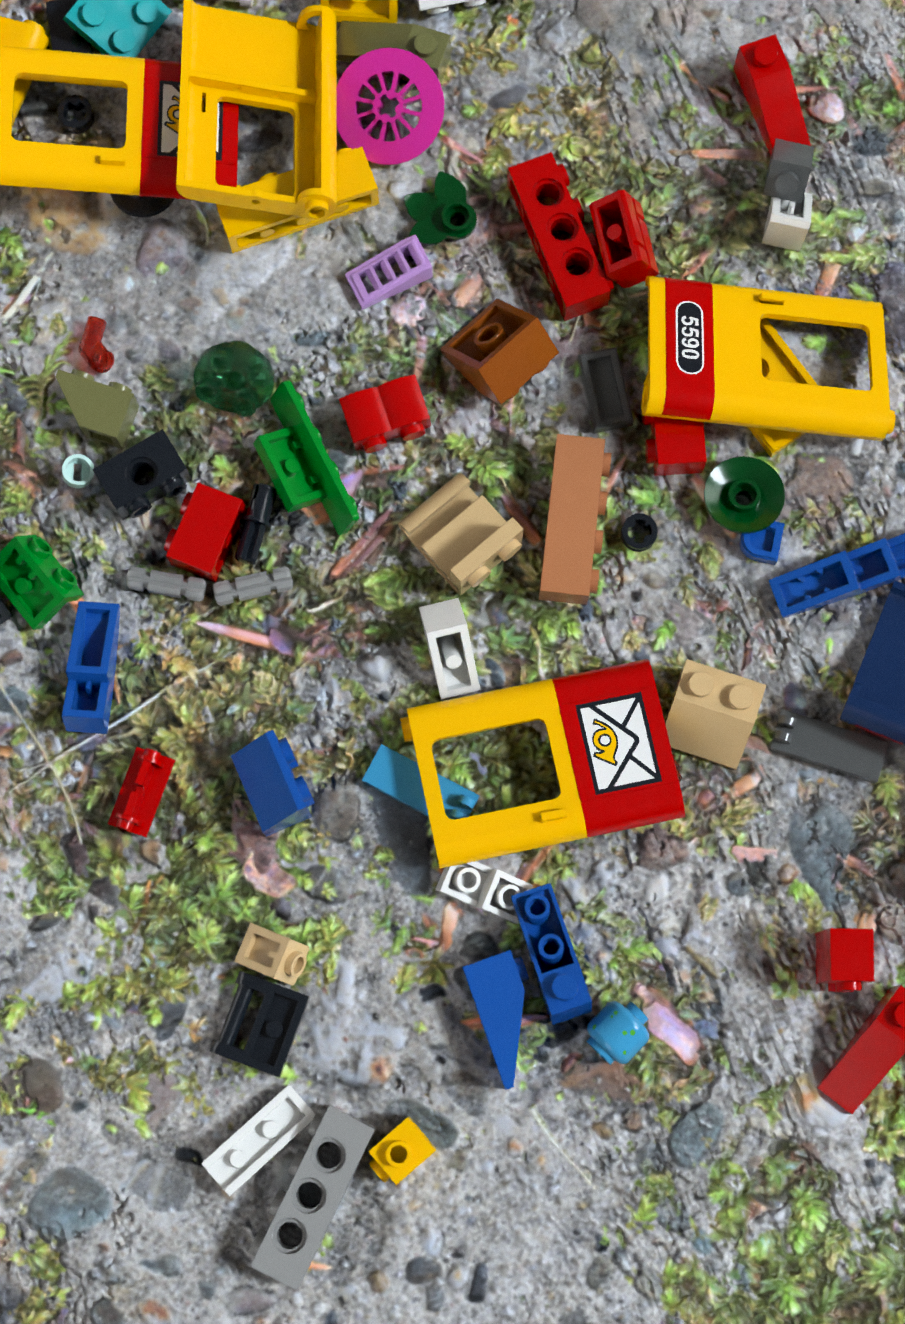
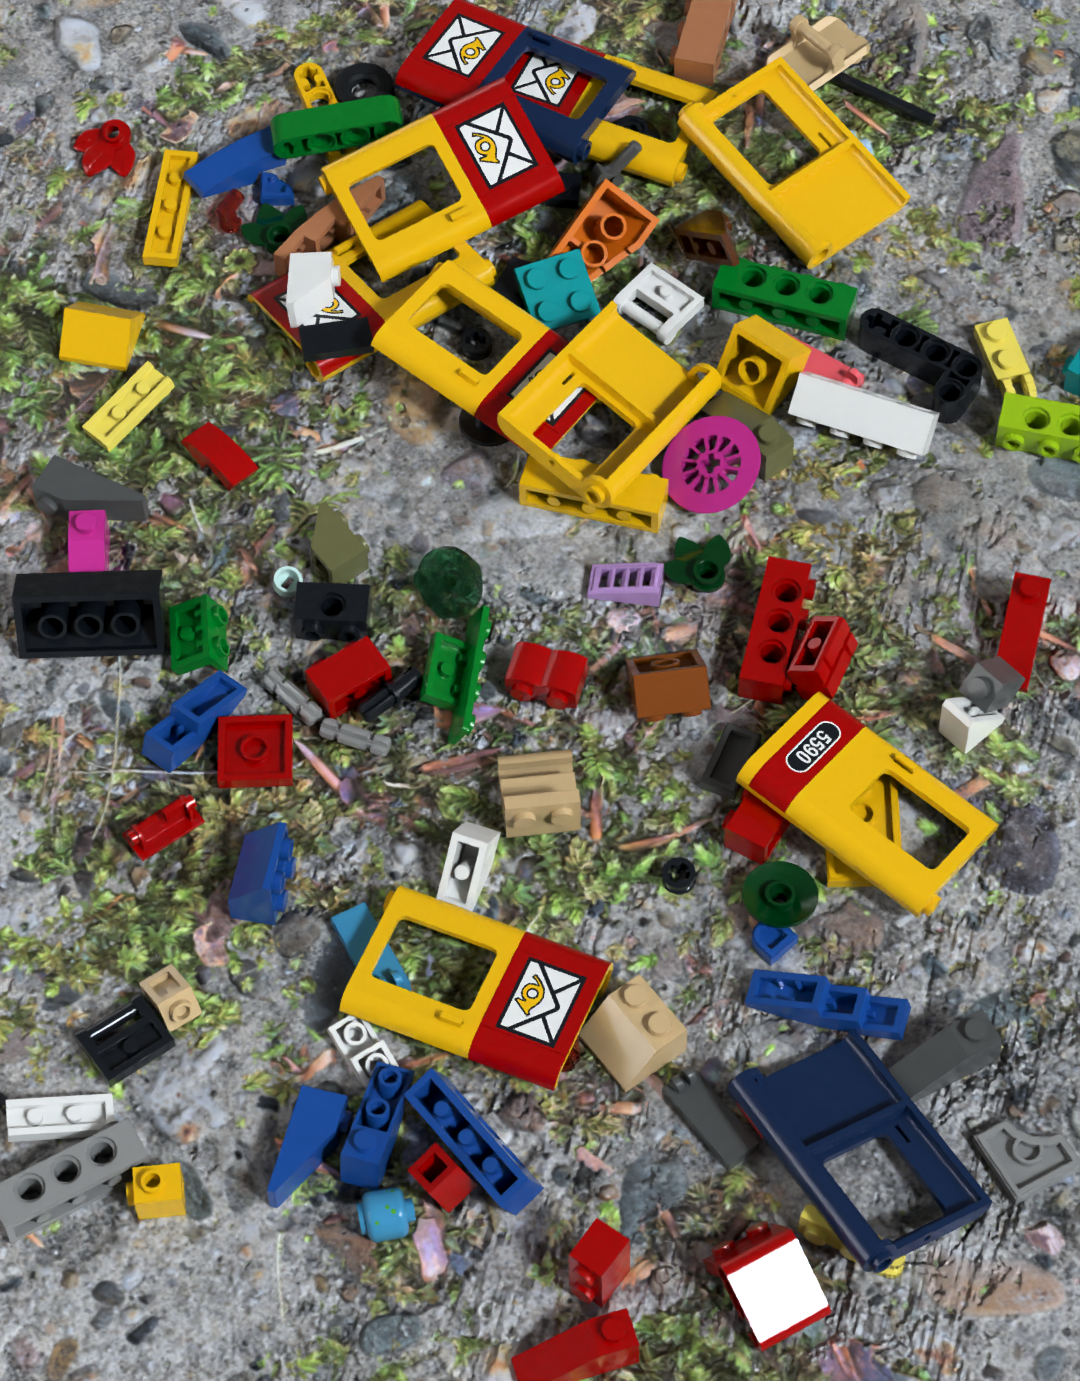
camera: 35 degrees right, 20 degrees down
clear red arm [78,316,115,373] -> none
nougat brick [539,434,612,605] -> none
none -> red plate [217,714,293,788]
none -> blue brick [403,1067,544,1216]
none -> red brick [407,1142,478,1213]

